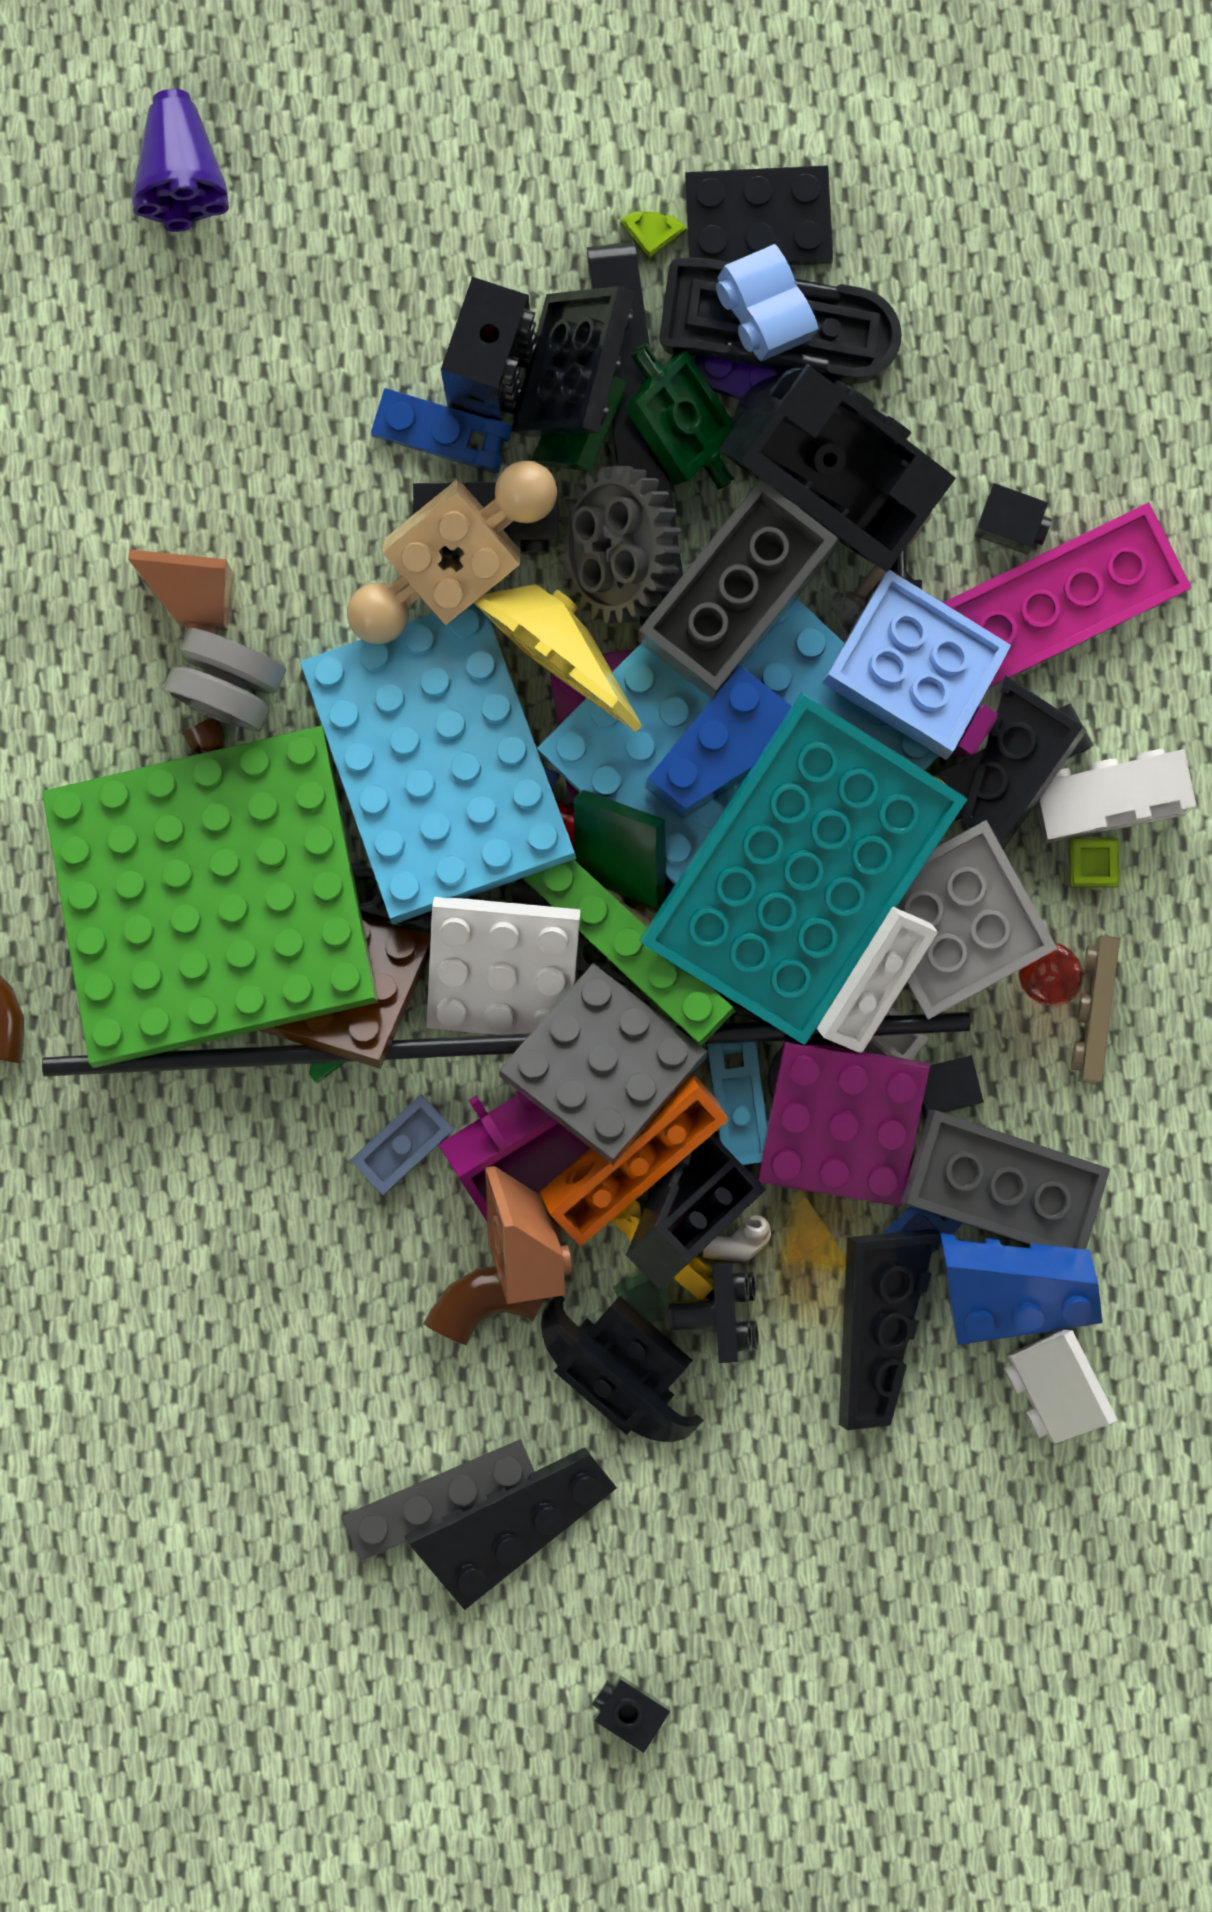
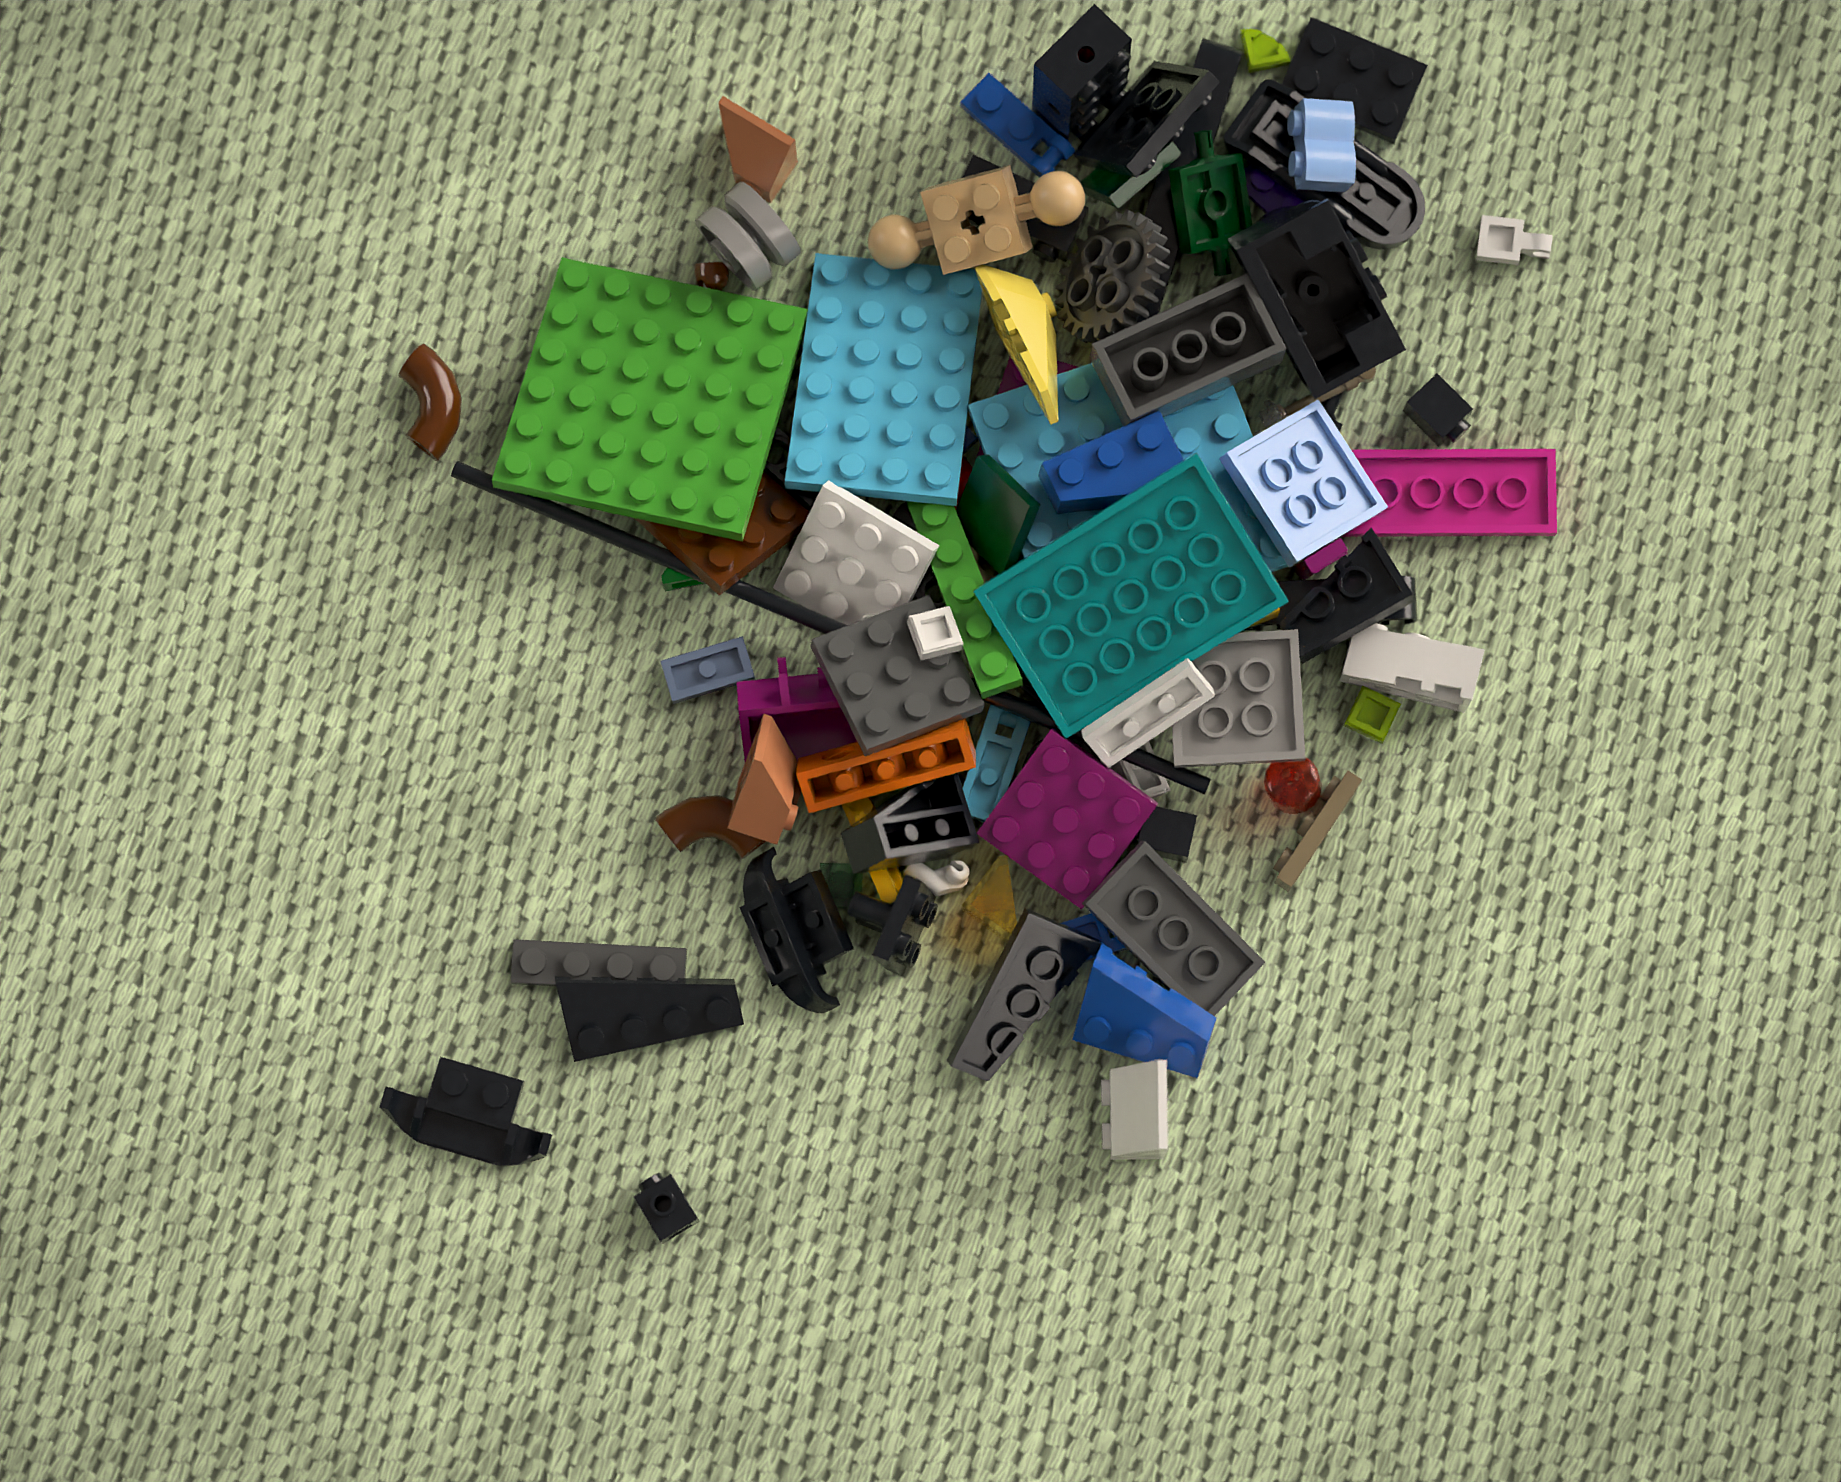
camera: 30 degrees right, 5 degrees down
none -> black plate [379,1056,552,1167]
none -> white tile [907,606,963,661]
none -> white plate [1476,215,1553,265]

